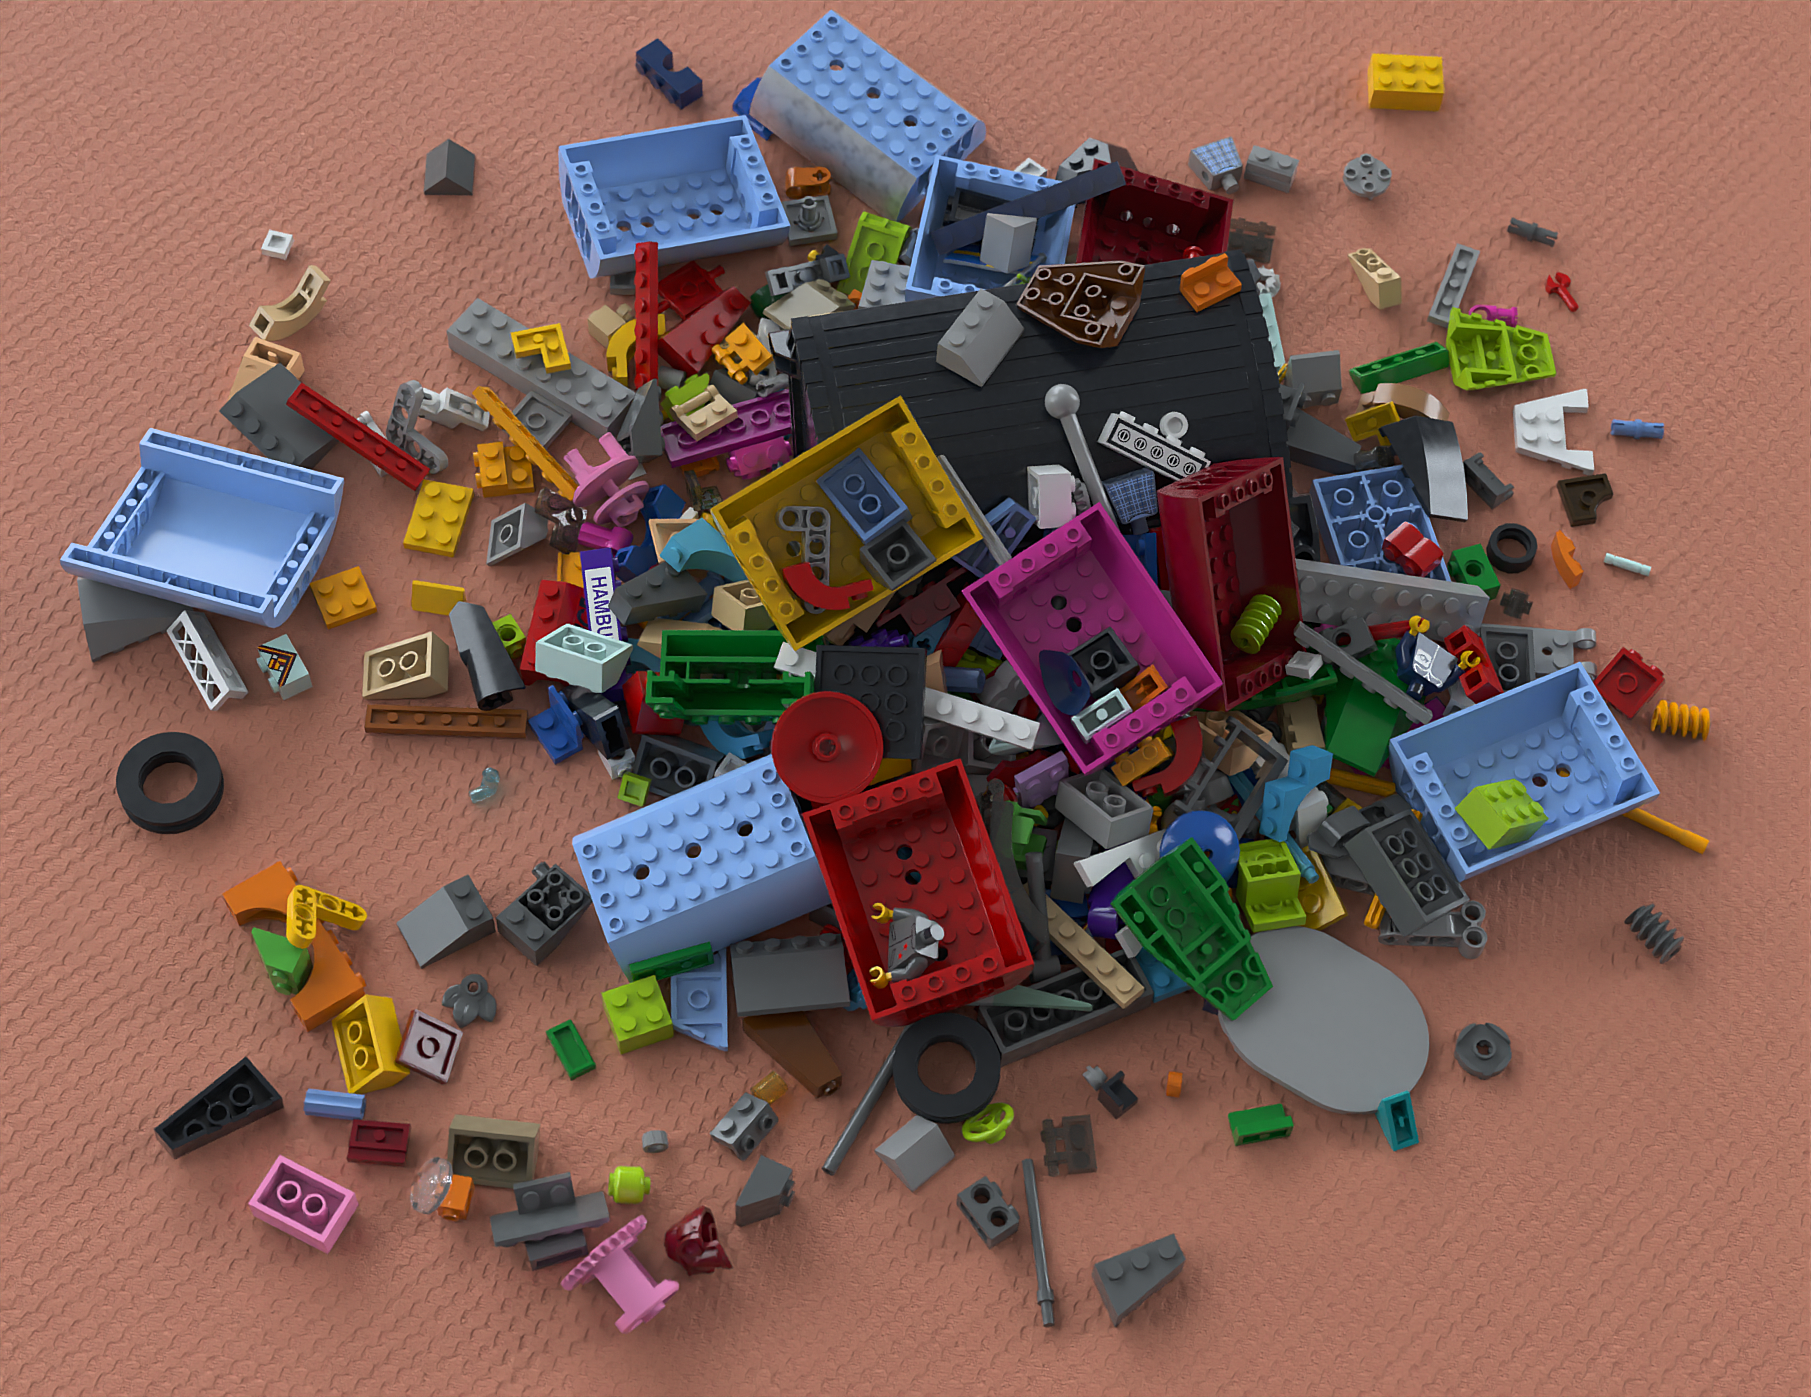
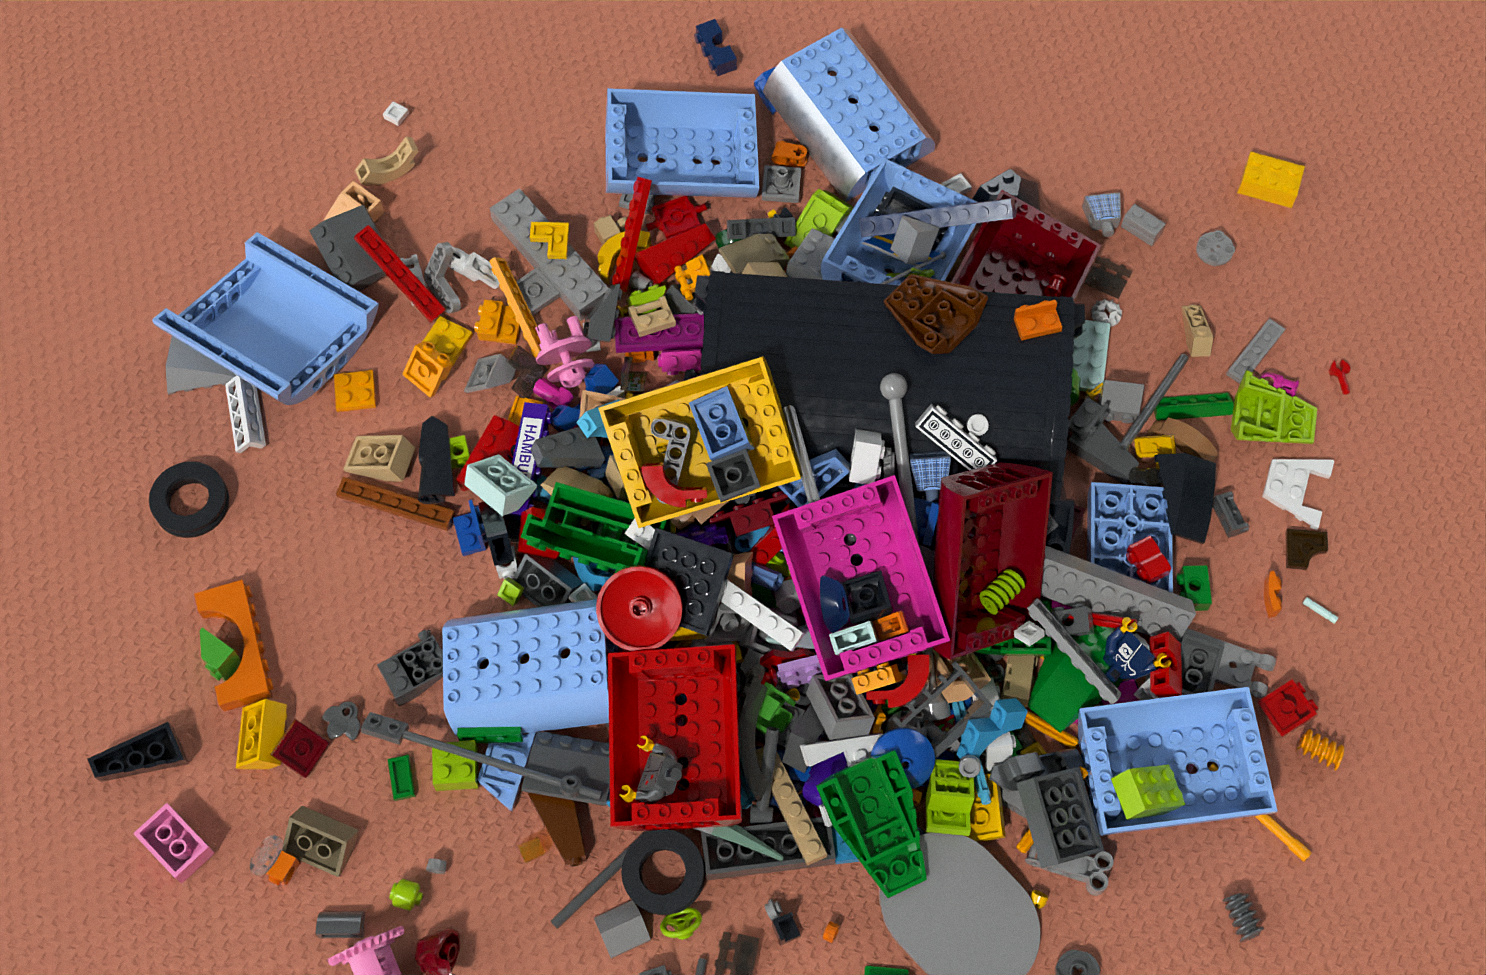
camera: 20 degrees right, 5 degrees up
light aqua brick [256,634,312,700] -> none
yellow beam [286,885,367,949] -> none
medium blue axle [304,1089,366,1120] -> none
dark red plate [347,1119,411,1167] -> none
slope [396,875,496,969] -> none
yellow slope [411,580,467,616] -> none
dark grey slope [424,139,475,195] -> none
clear light blue arm [468,767,500,804] -> none
dark grey bracket [490,1172,610,1247] -> none
dark grey bracket [709,1092,779,1161] -> none
dark grey slope [735,1155,795,1227] -> none
light grey slope [936,288,1024,387] -> none
black tyre [1486,523,1538,573] -> none
clear smoke gear [1500,588,1533,619] -> none
dark grey pin [1507,217,1558,247] -> none
medium blue pin [1611,419,1664,439] -> none
none -> dark grey bar [361,712,603,800]
none -> light orange plate [402,341,453,397]
none -> light grey tile [959,755,981,778]
none -> yellow hinge [1030,890,1049,909]
none -> dark grey piece [1118,354,1189,452]

